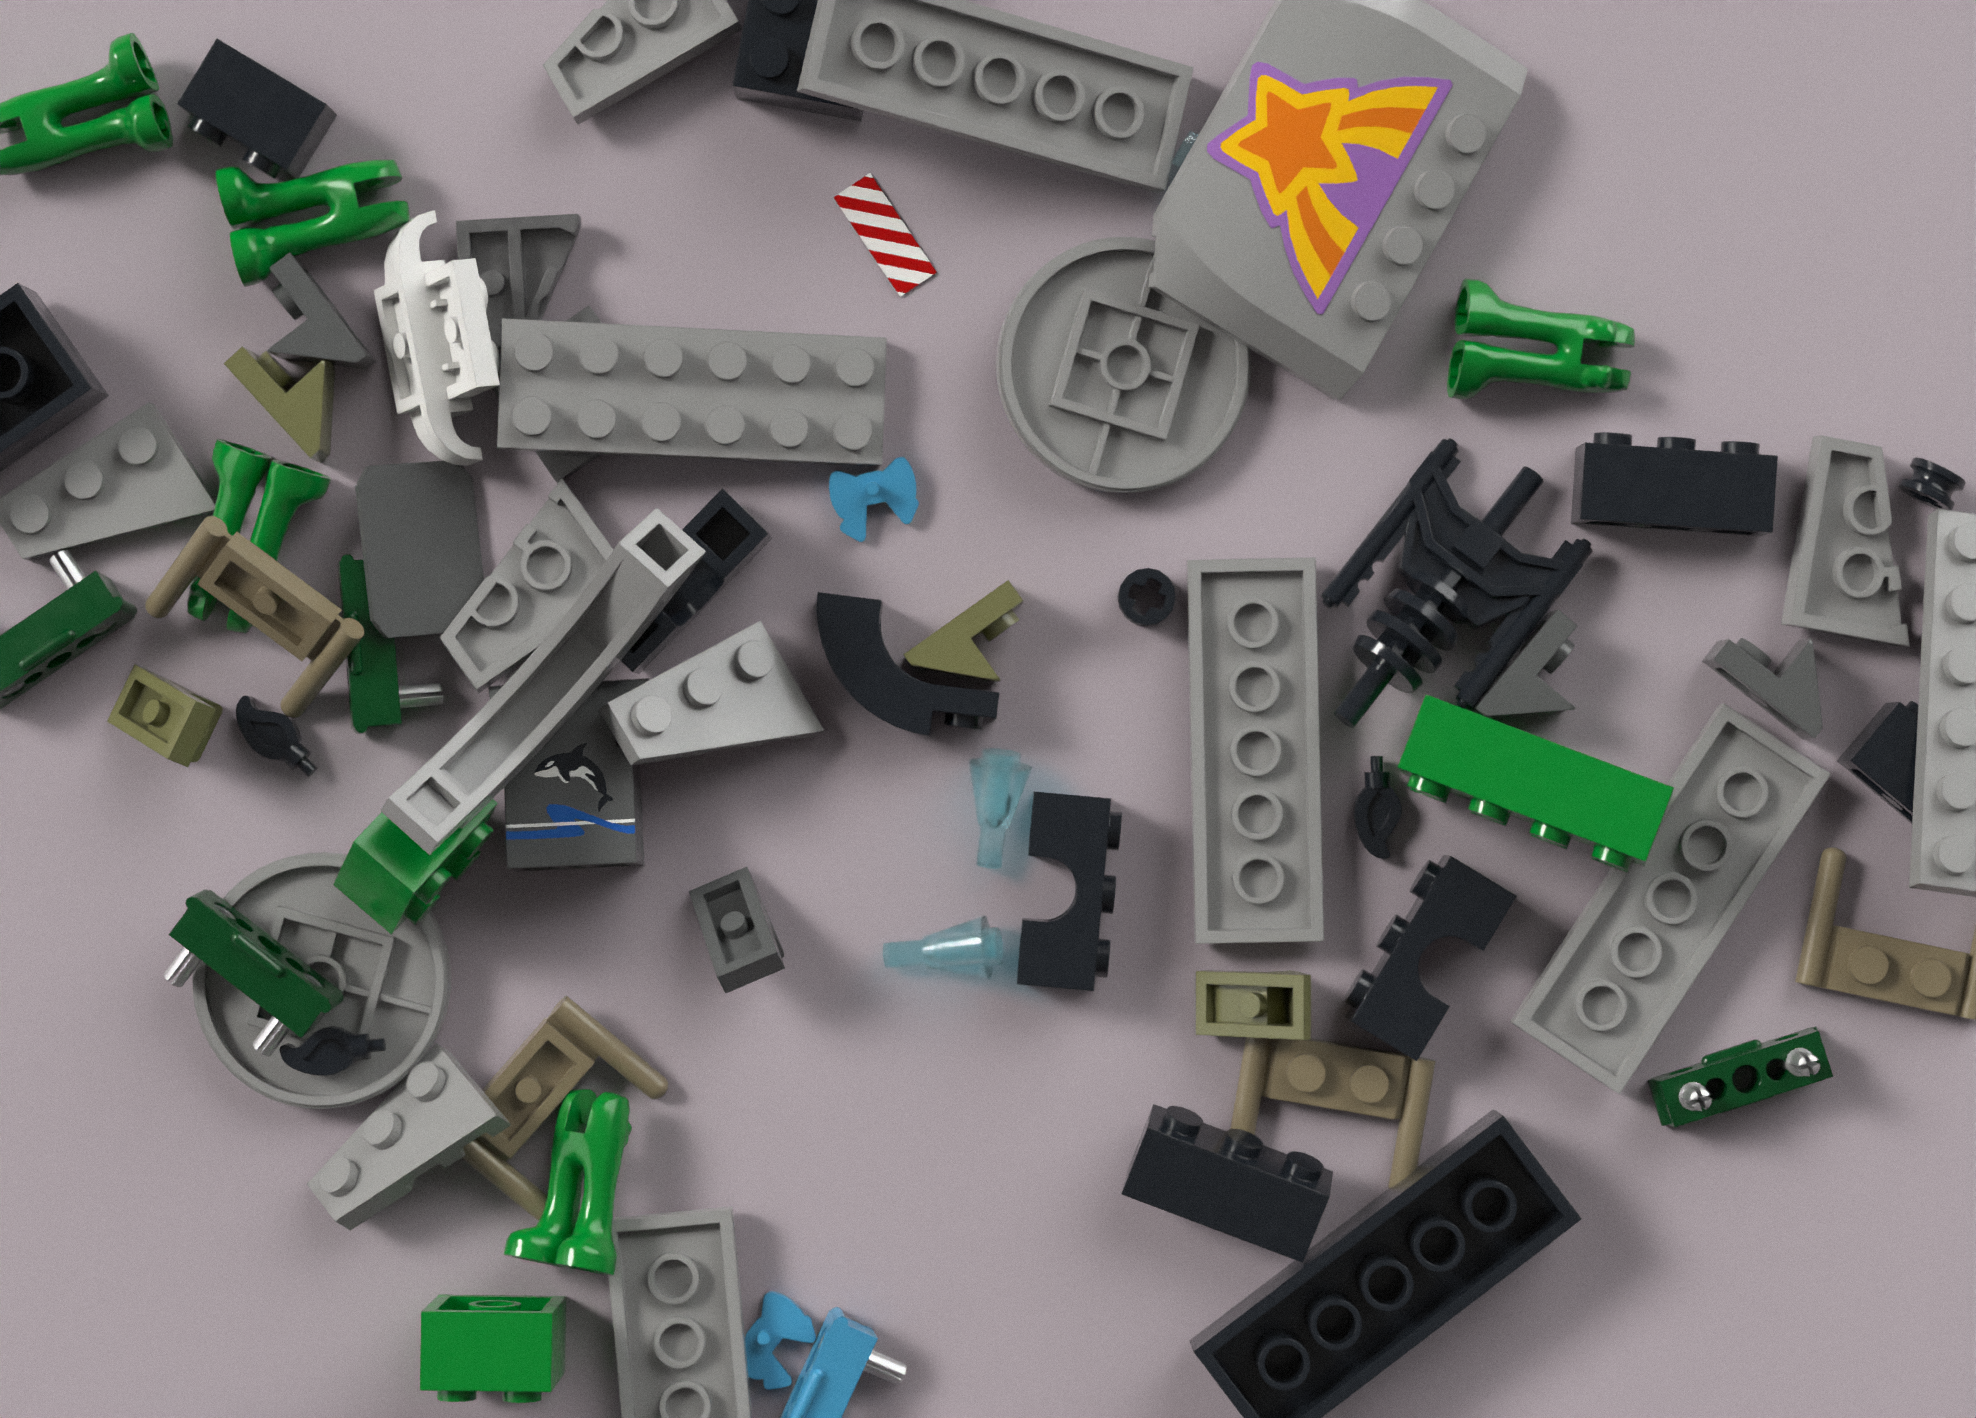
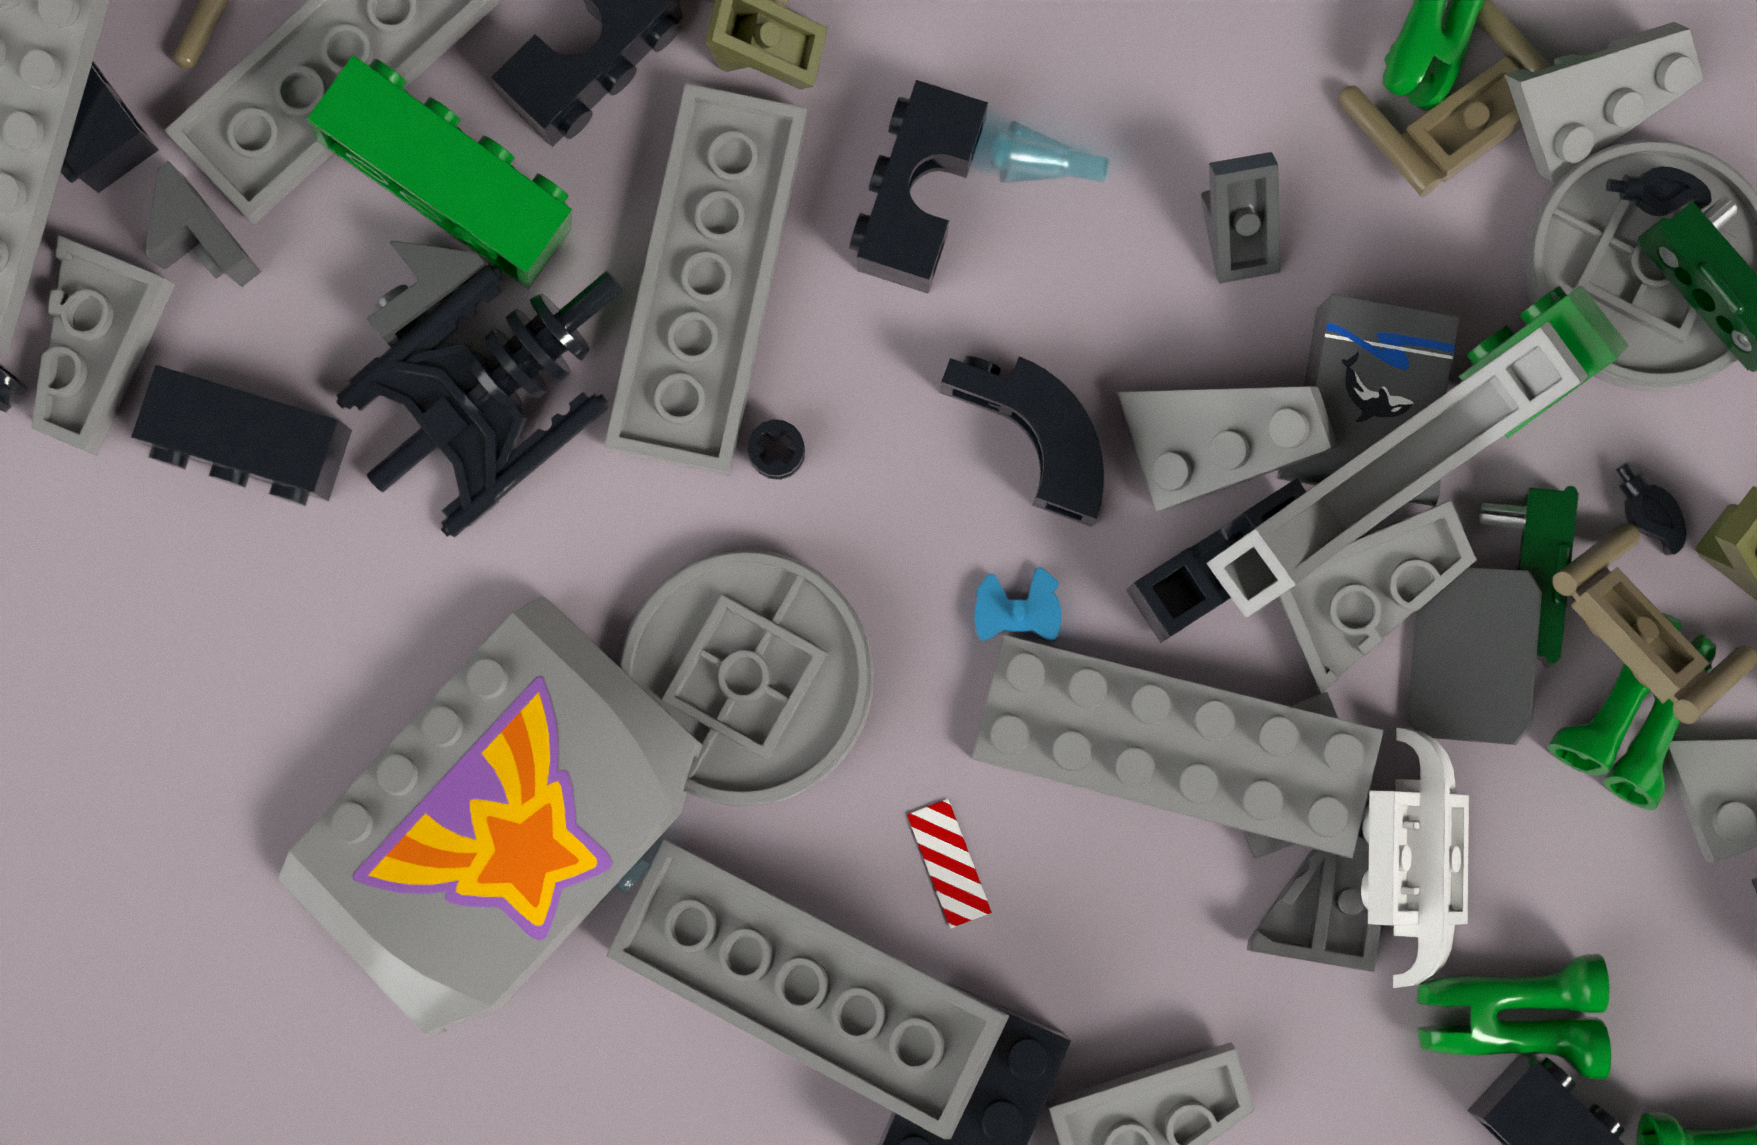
camera: 165 degrees left, 5 degrees down
olive slope [223,346,335,463] -> none
dark grey slope [268,253,376,369] -> none
olive slope [903,580,1023,682] -> none
clear light blue cone [969,748,1032,869] -> none
black piece [1353,756,1402,859] -> none
green piece [1447,278,1635,400] -> none

